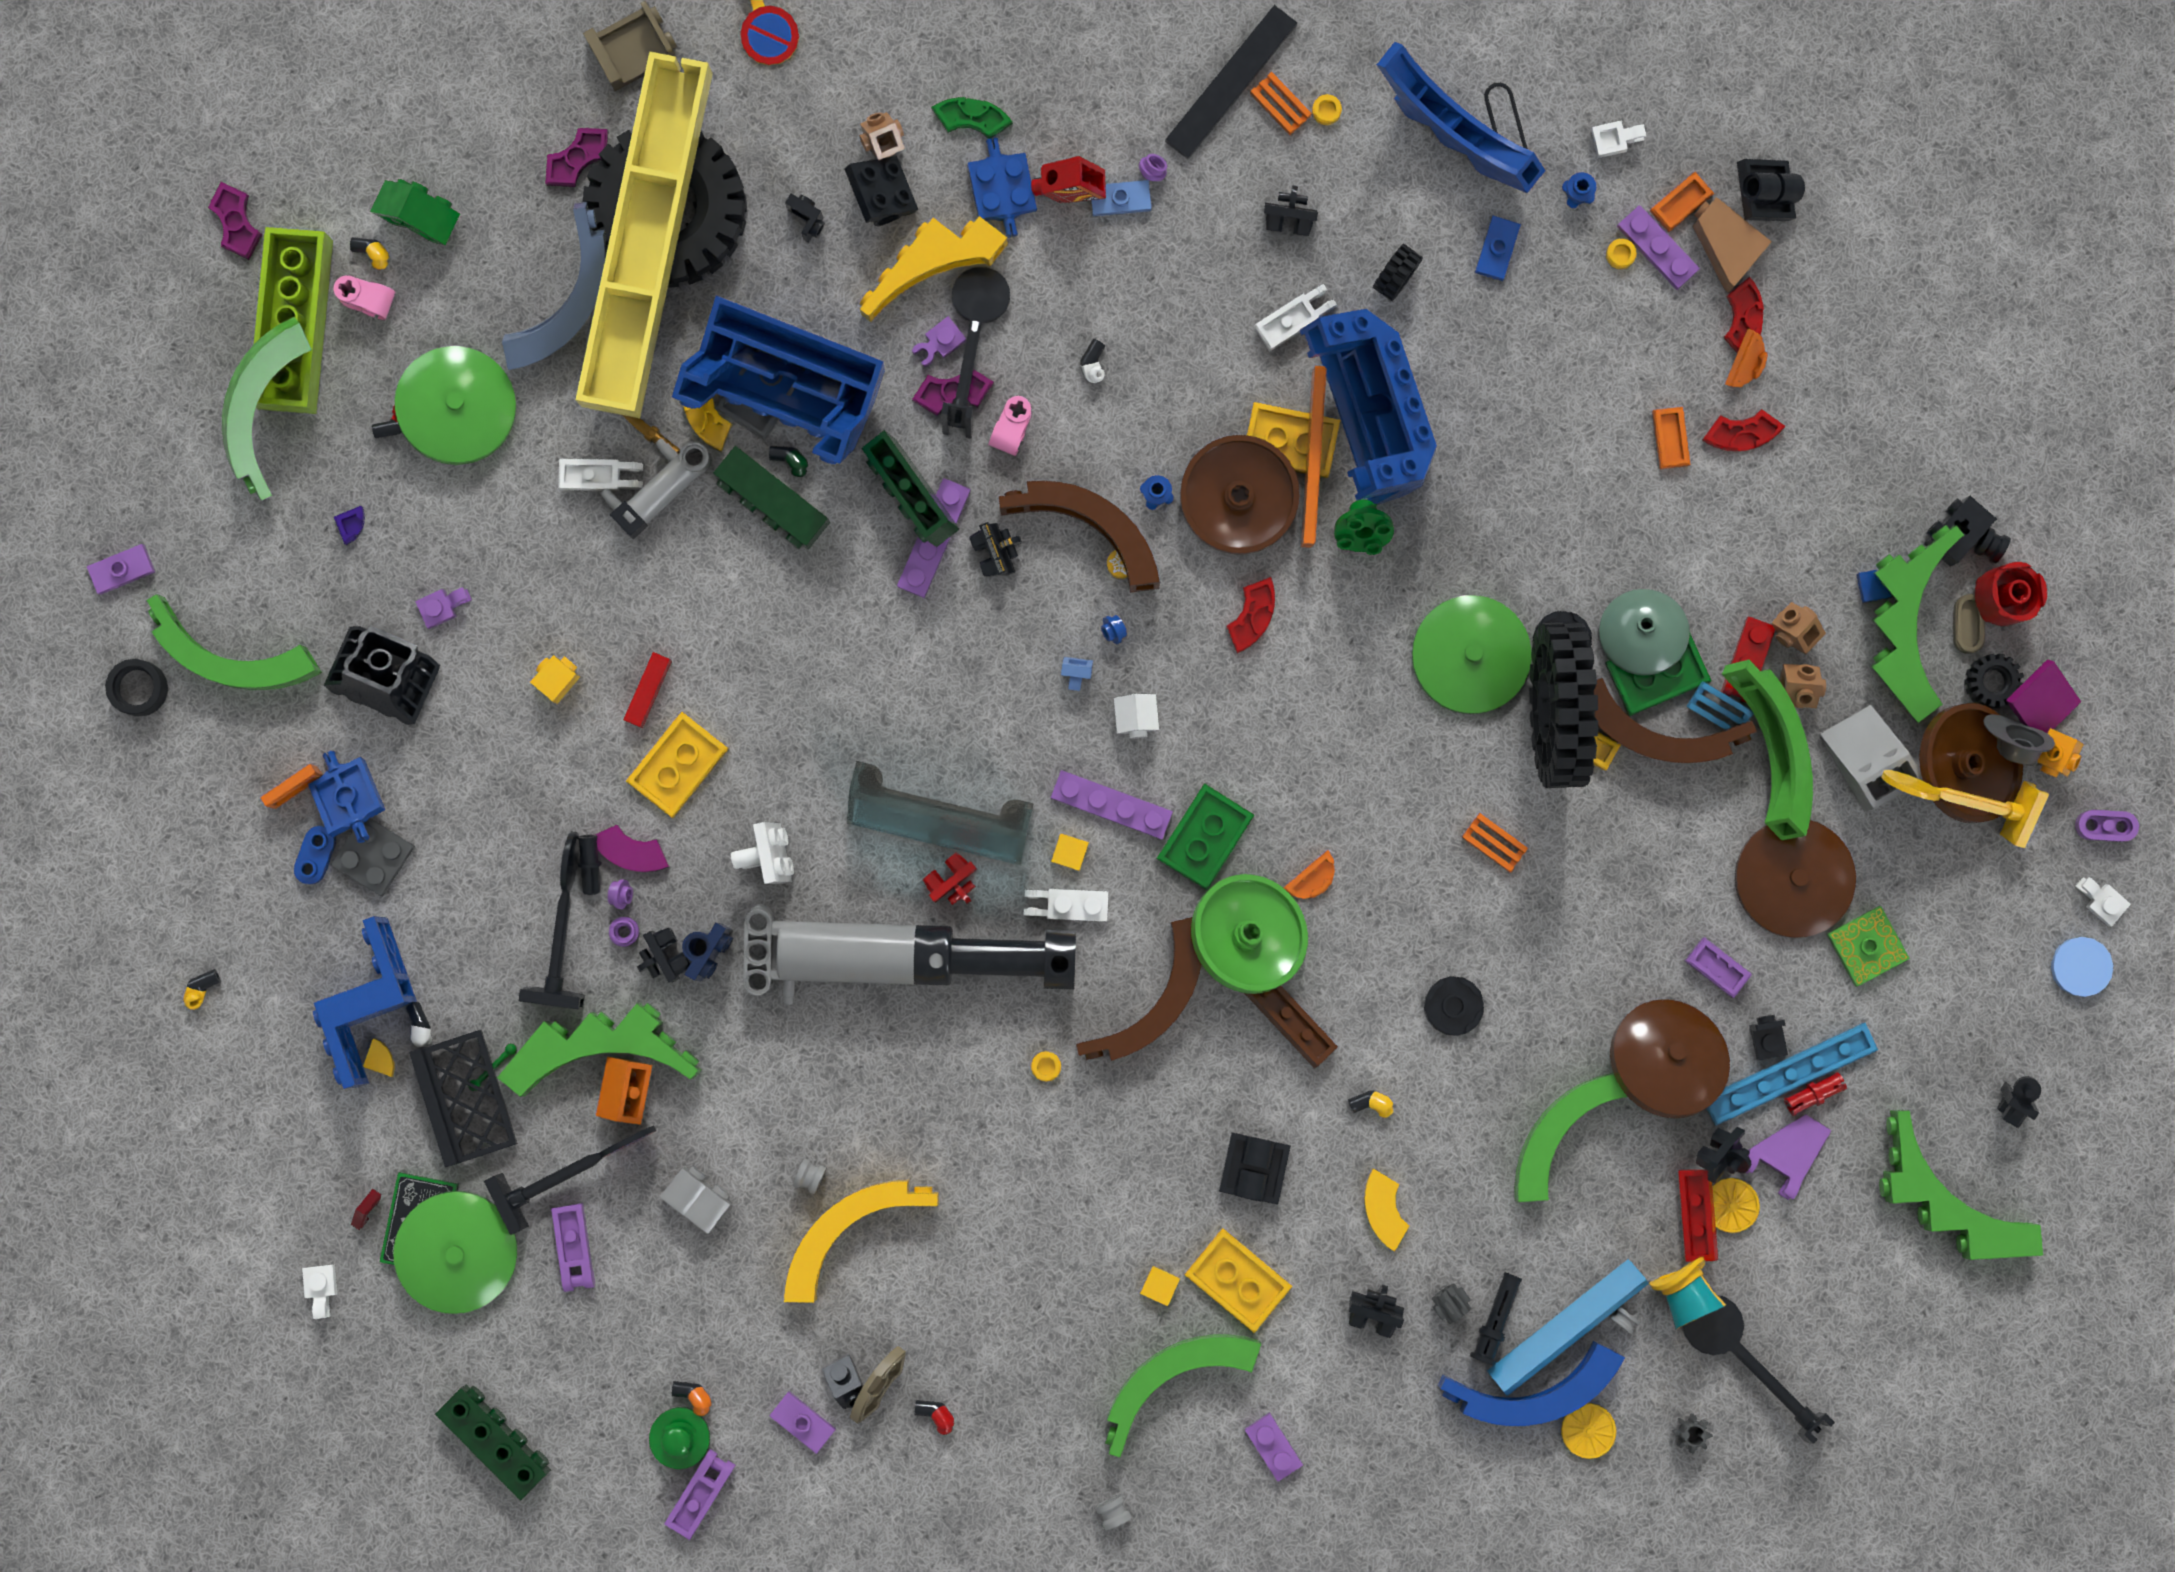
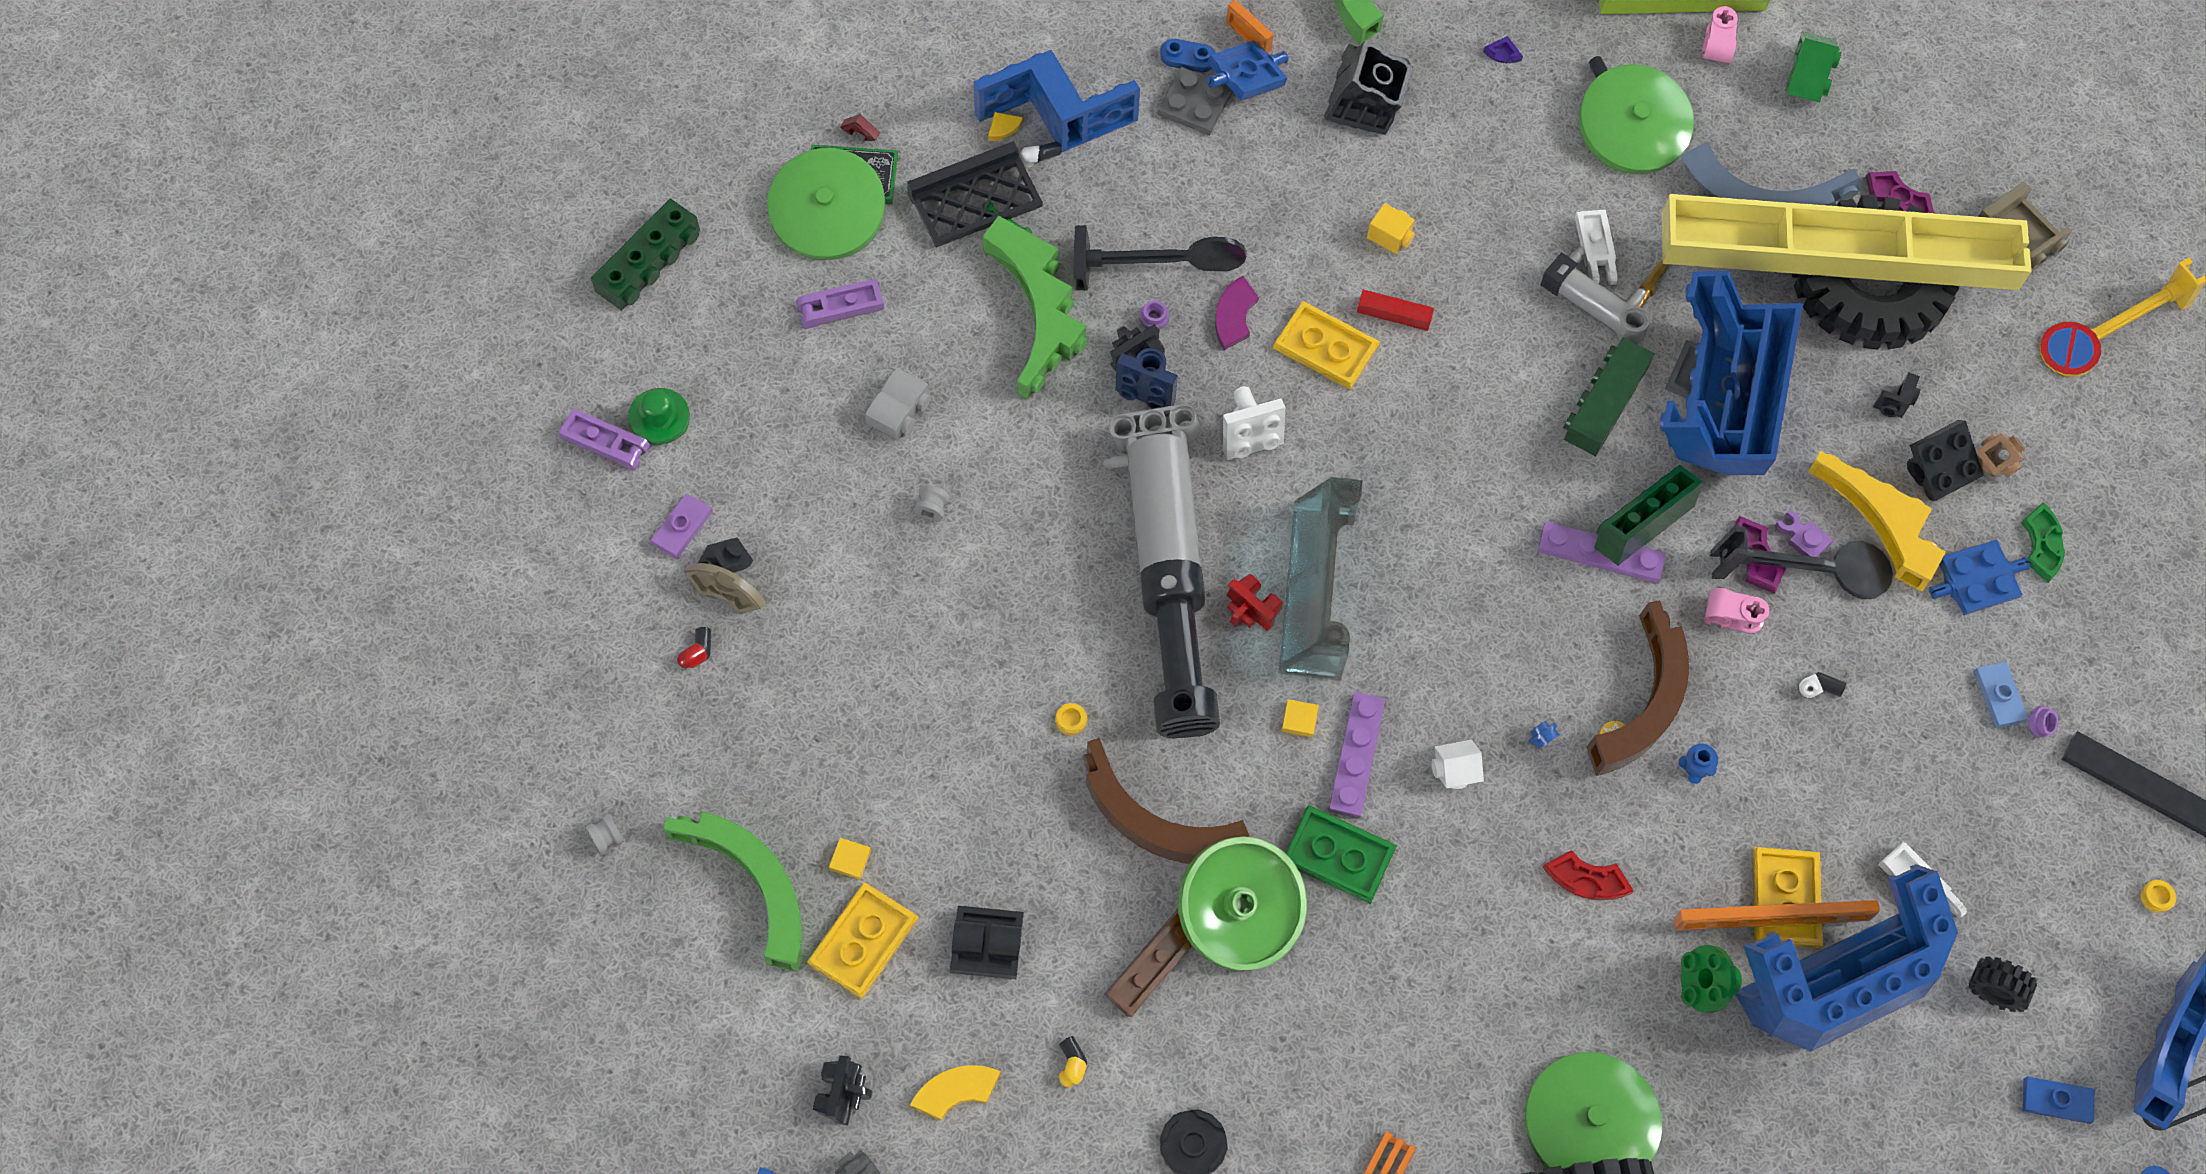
camera: 80 degrees right, 20 degrees down
white plate [302,1264,337,1319] -> none
yellow arm [350,237,389,270] -> none
medium lavender plate [415,587,472,629] -> none
black piece [484,1125,657,1235] -> none
black axle [578,834,602,895] -> none
orange brick [596,1056,652,1125] -> none
medium lavender plate [608,879,633,910] -> none
arm [672,1381,711,1416] -> none
yellow tile [683,398,732,452] -> none
arm [769,446,808,477] -> none
yellow arch [784,1180,939,1303] -> none
black hips [969,522,1022,577] -> none
white hinge [1024,889,1108,922] -> none
red torso [1031,156,1106,203] -> none
medium blue tile [1061,657,1093,691] -> none
reddish brown dish [1180,435,1300,555] -> none
medium lavender plate [1244,1412,1303,1481] -> none
orange tile [1250,71,1312,135] -> none
black hips [1264,185,1318,236] -> none
orange tile [1283,850,1335,899] -> none

